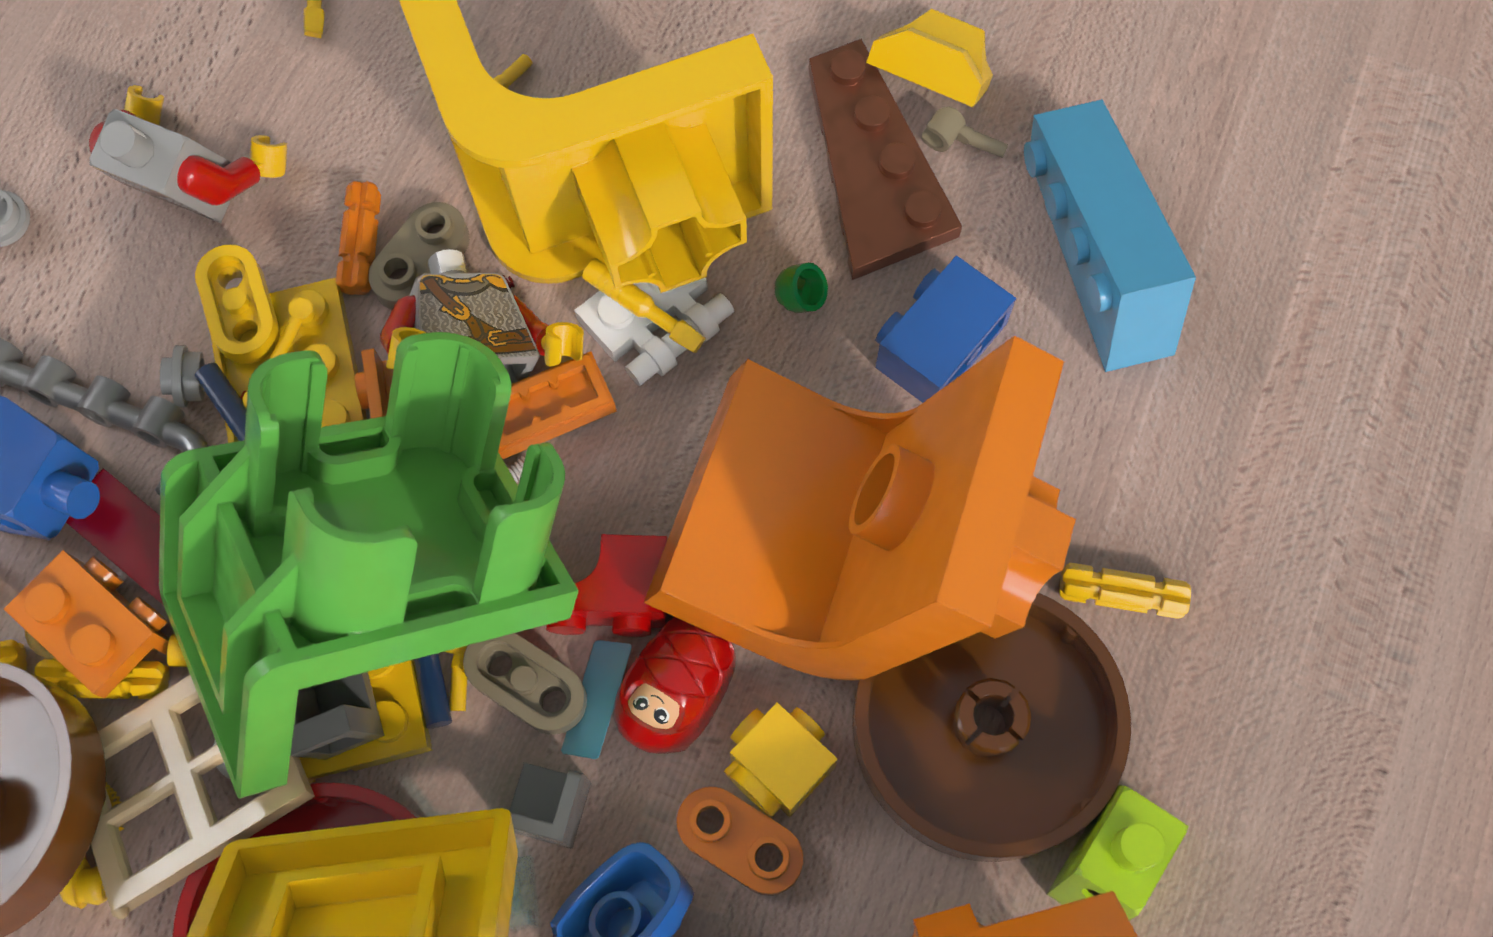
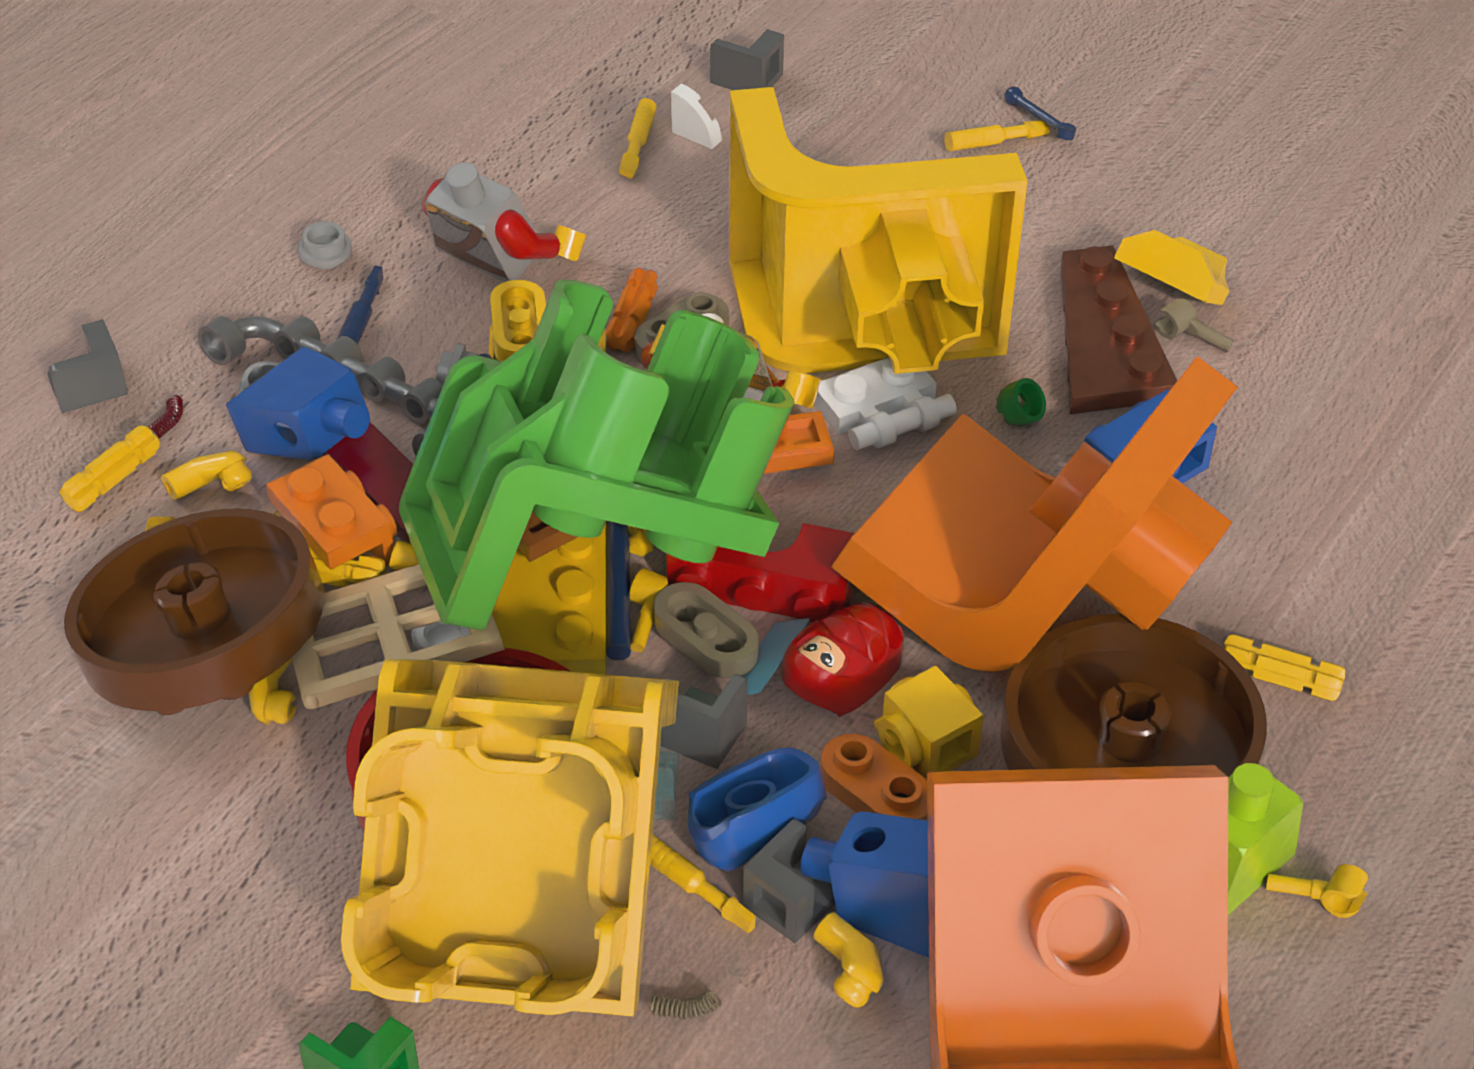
camera: 10 degrees right, 25 degrees down
dark grey panel [290,672,384,760] -> none
yellow piece [582,259,706,353] -> none
dark azure wedge [1024,99,1196,372] -> none
none -> dark blue piece [336,266,384,345]
none -> yellow hand [1266,864,1368,918]

